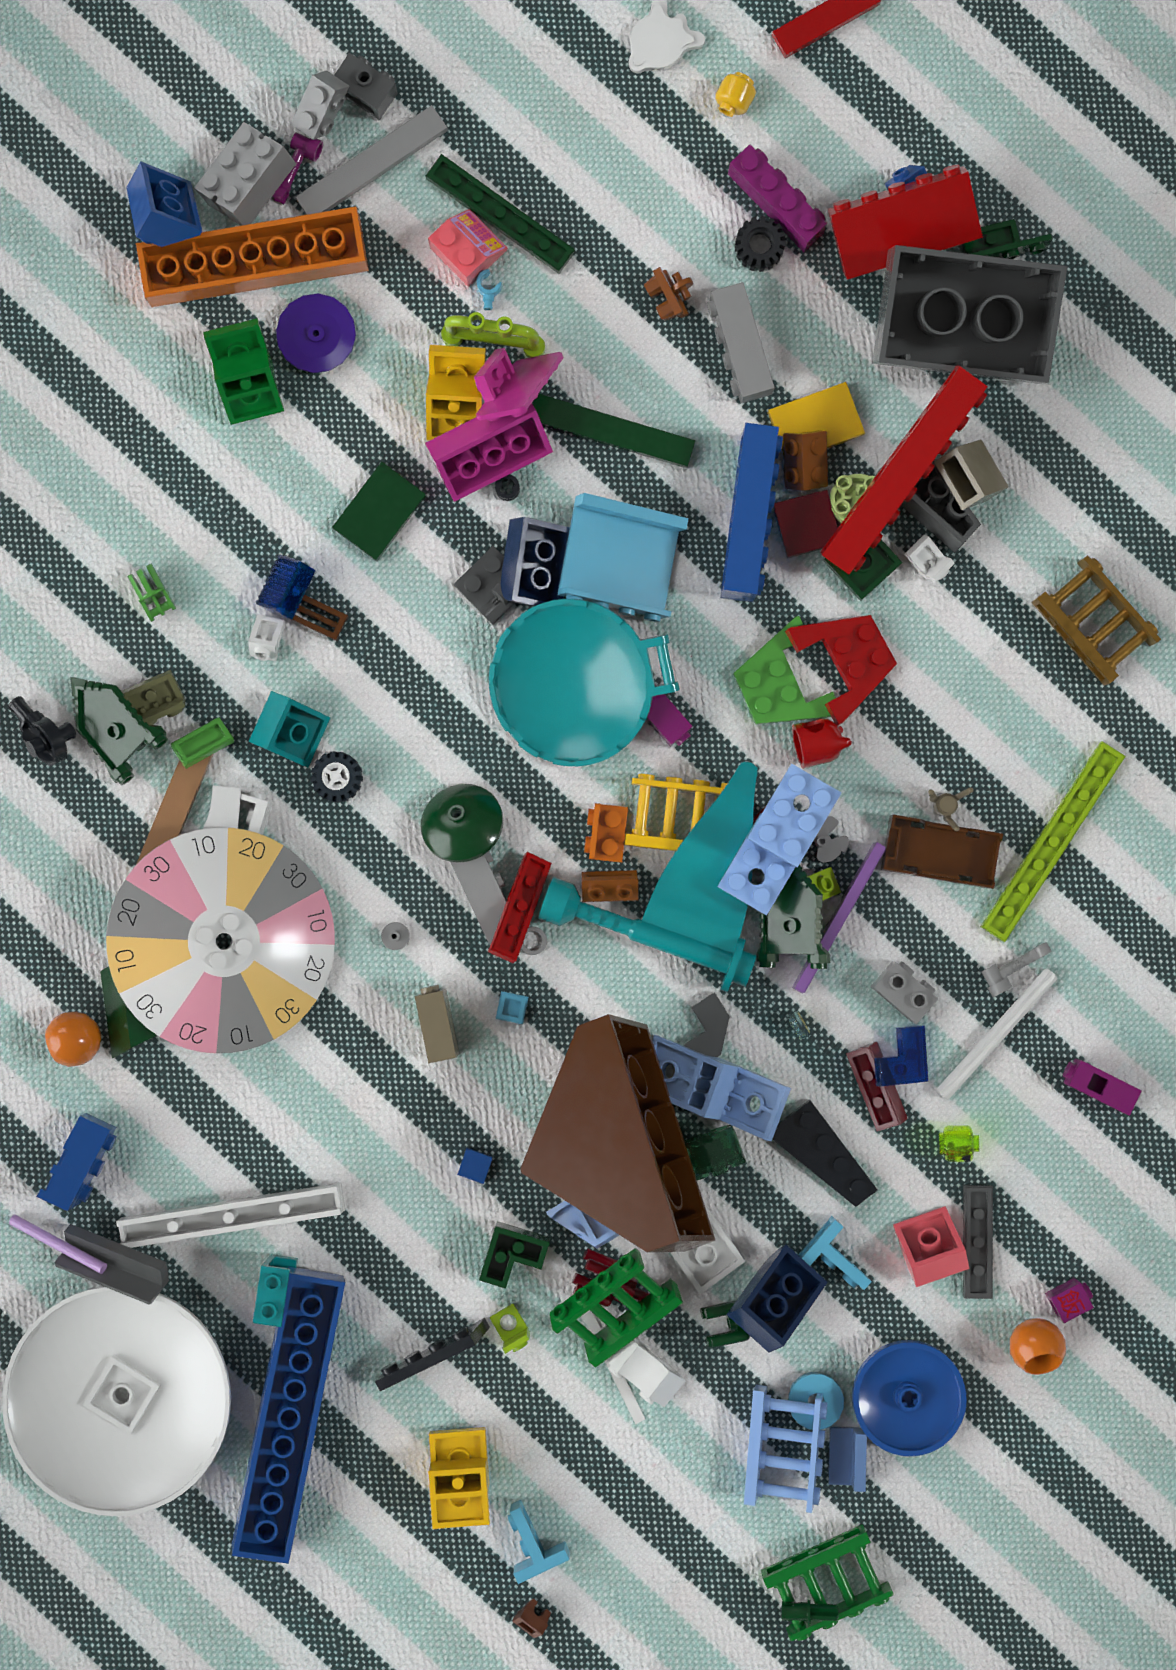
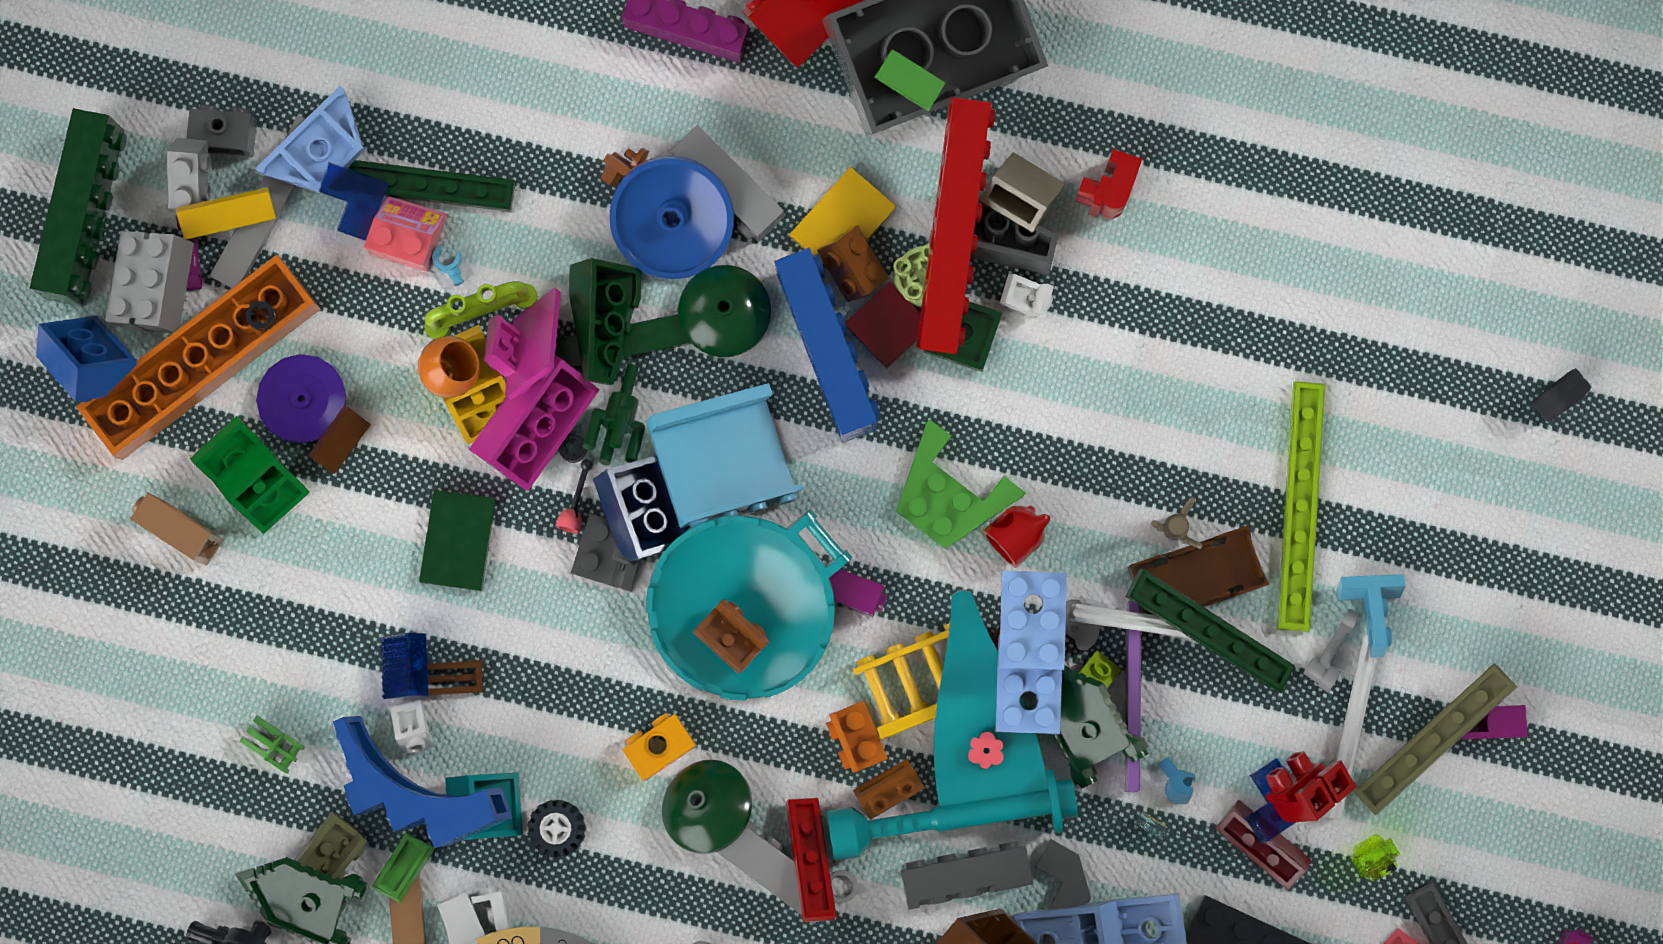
camera: 25 degrees left, 5 degrees down
black tyre [735,216,786,272] -> none
red wing [785,615,897,726] -> none
light grey brick [870,961,938,1024] -> none
pearl gold fence [1031,555,1161,686] -> none
none -> dark green brick [29,108,127,307]
none -> medium nougat window [130,493,224,565]
none -> yellow tile [176,187,276,240]
none -> black bush [246,301,277,331]
none -> light blue wing [255,86,365,194]
none -> reddish brown tile [308,405,371,474]
none -> clear blue tile [318,162,388,241]
none -> blue arch [333,716,513,848]
none -> orange helmet [417,336,480,398]
none -> hinge [555,459,593,534]
none -> dark green wedge [569,258,642,385]
none -> dark green plant [583,364,645,465]
none -> blue dish [609,156,734,279]
none -> light orange brick [622,713,697,781]
none -> dark green dish [678,265,771,357]
none -> dark orange bracket [693,599,770,674]
none -> bright green tile [874,49,945,111]
none -> dark grey wedge [900,841,1033,910]
none -> coral plant [968,731,1003,769]
none -> white axle [1069,604,1247,638]
none -> red hips [1075,149,1142,219]
none -> dark green tile [1125,569,1295,693]
none -> dark azure piece [1159,757,1195,804]
none -> red hips [1265,751,1357,823]
none -> medium azure bracket [1337,574,1406,658]
none -> olive tile [1354,663,1518,815]

